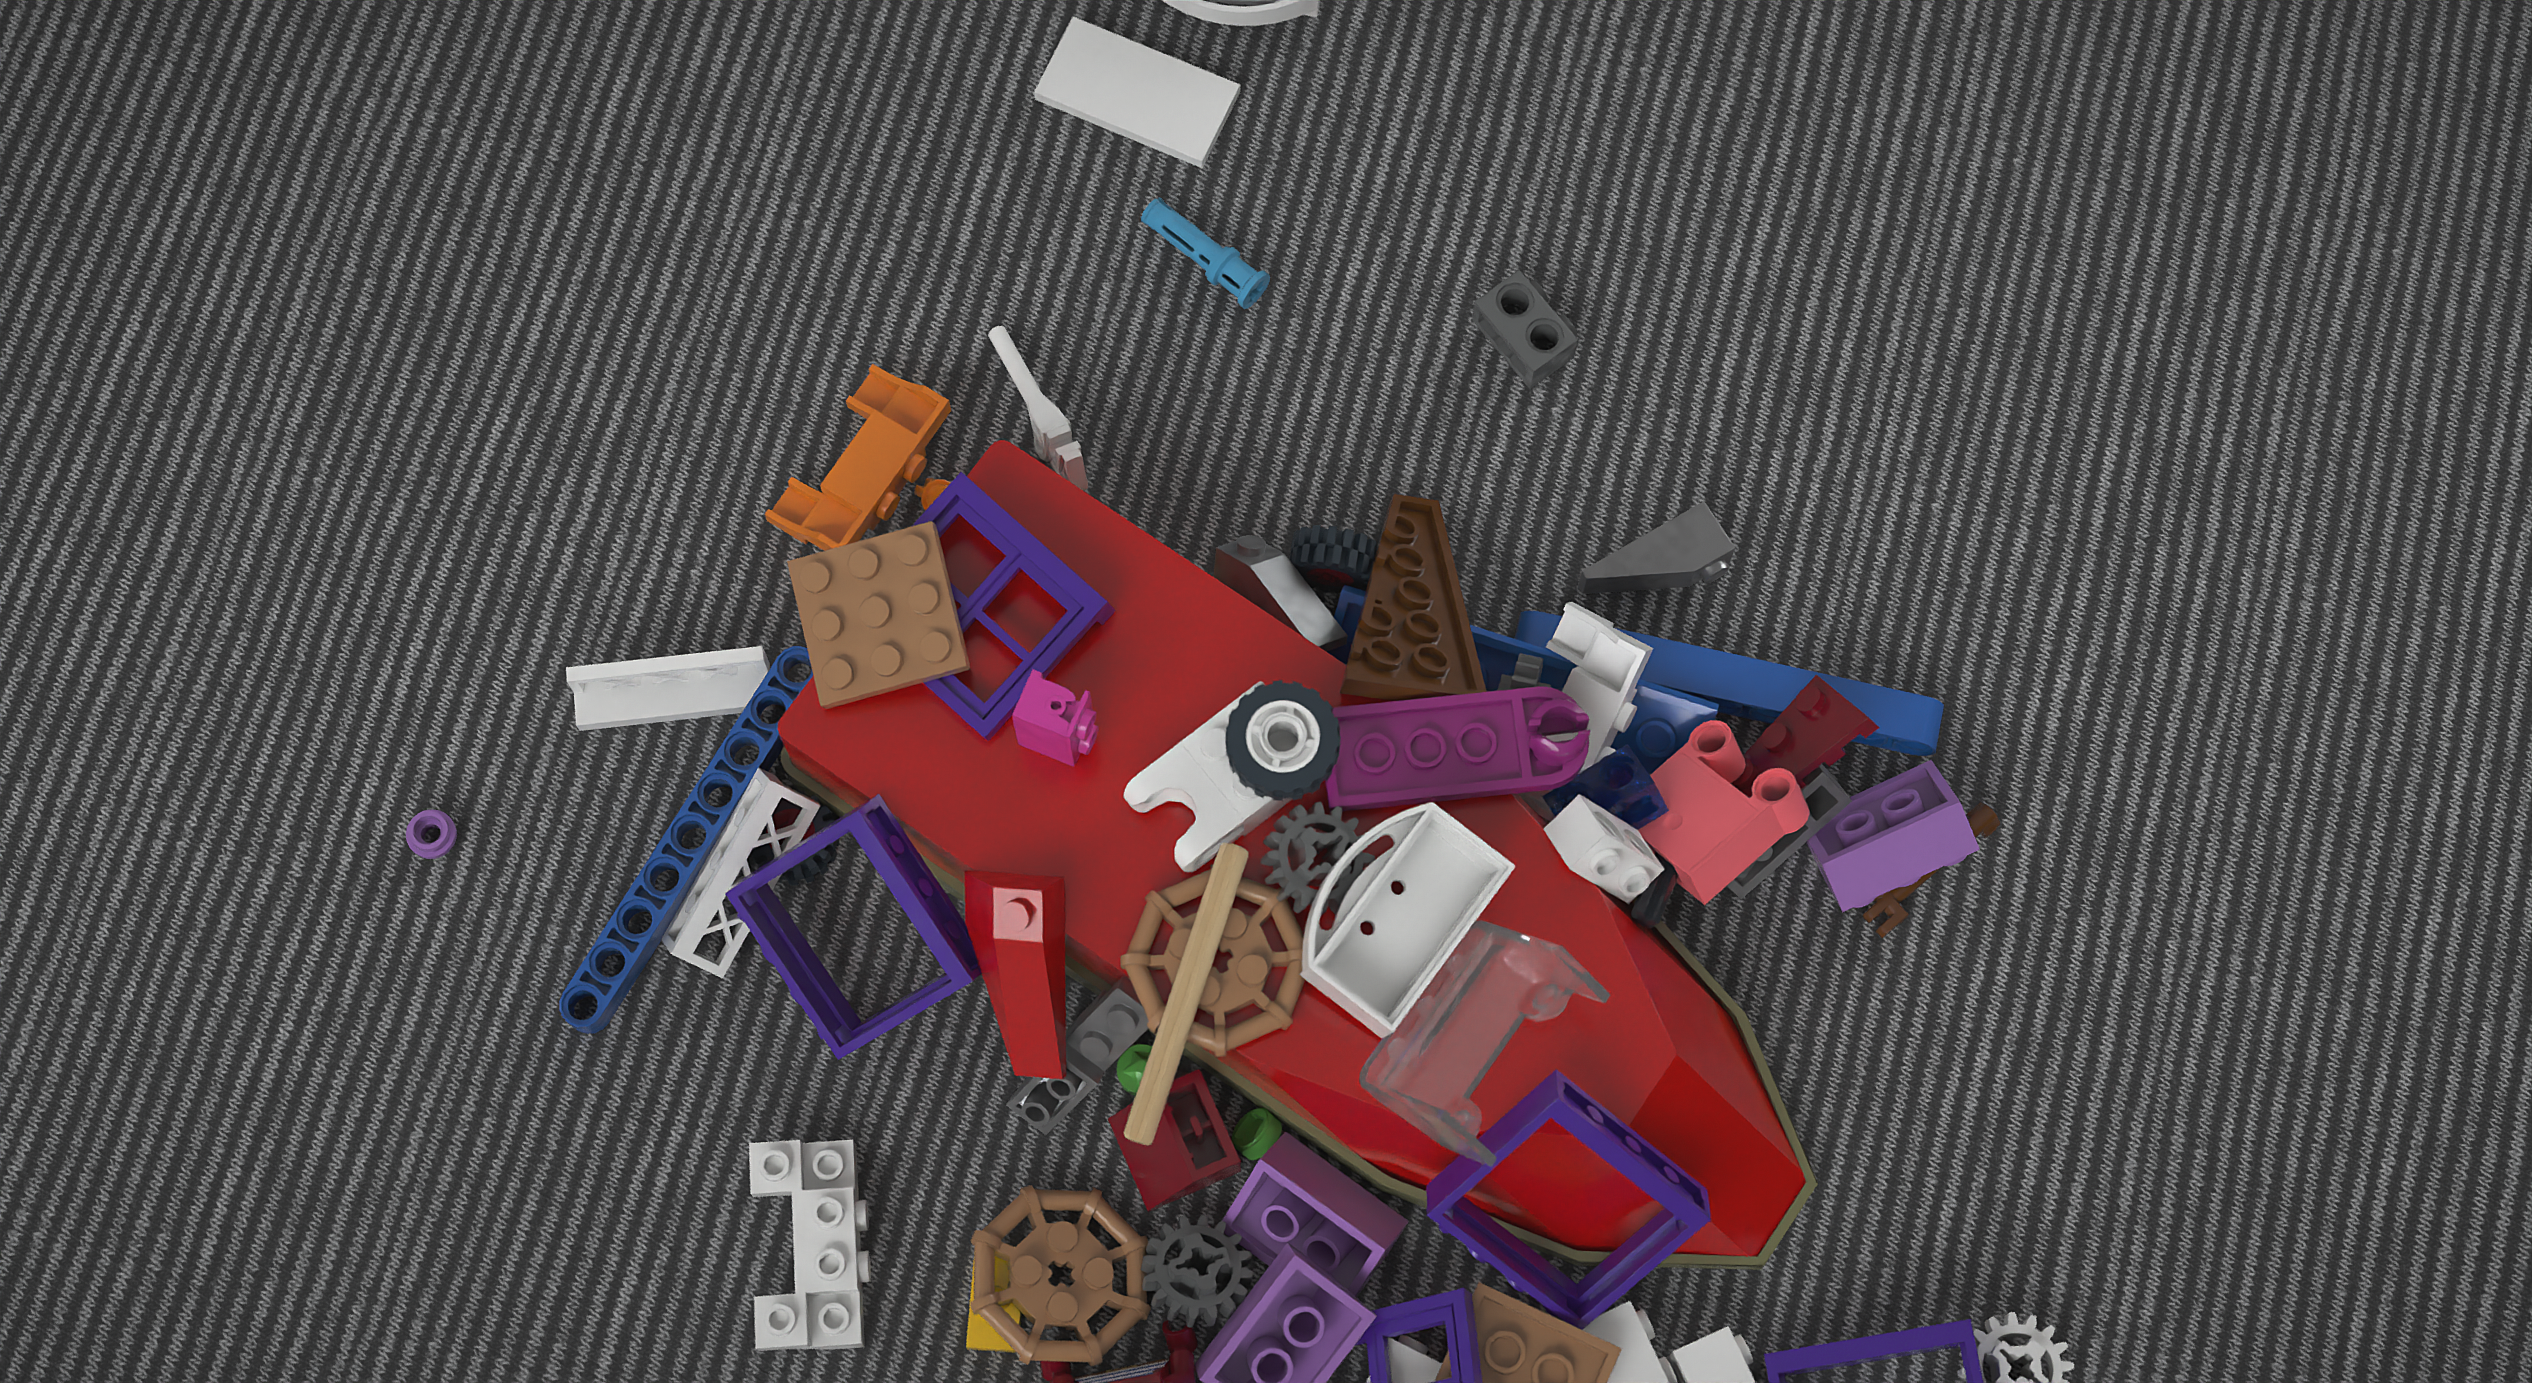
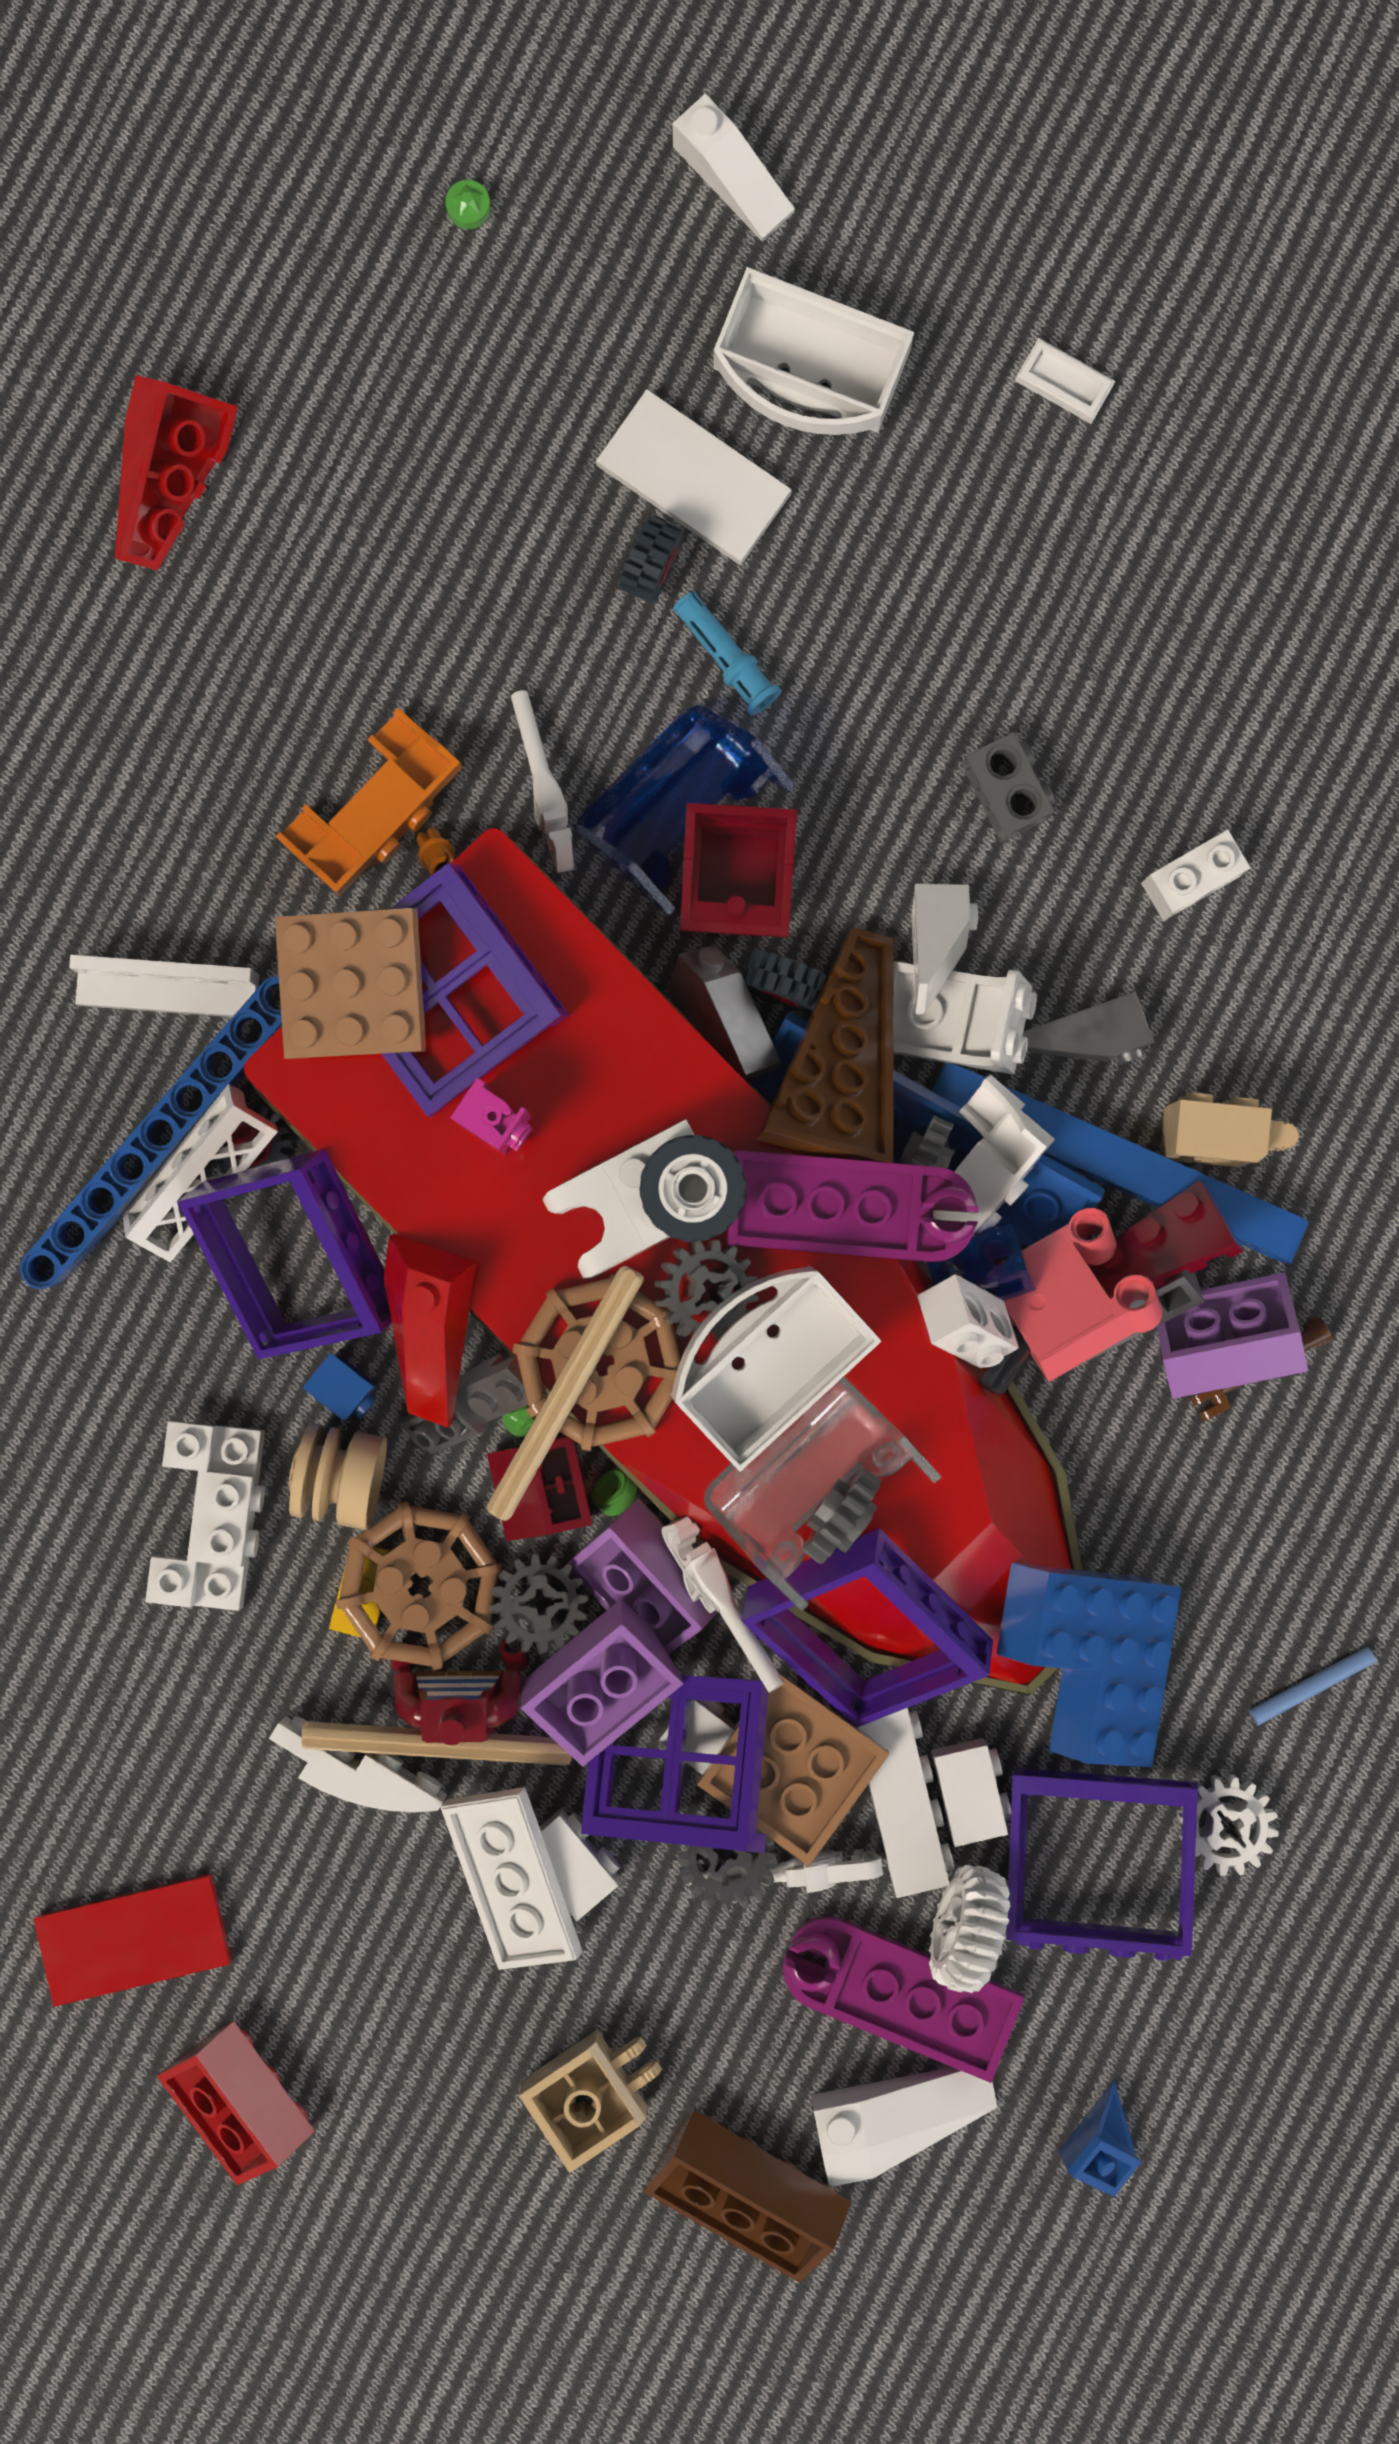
camera: 10 degrees right, 15 degrees up
none -> red wedge [115,375,238,571]
none -> tan wheel [289,1423,387,1530]
none -> blue brick [303,1352,378,1422]
none -> clear blue windscreen [577,706,795,915]
none -> black wheel [619,514,685,604]
none -> white piece [662,1516,784,1693]
none -> dark red piece [680,803,797,938]
none -> dark grey gear [802,1467,882,1564]
none -> white bracket [893,961,1037,1075]
none -> white slope [911,884,978,1015]
none -> blue brick [996,1563,1181,1767]
none -> white brick [1141,830,1250,921]
none -> tan hinge [1160,1093,1300,1168]
none -> medium blue bar [1249,1646,1376,1726]

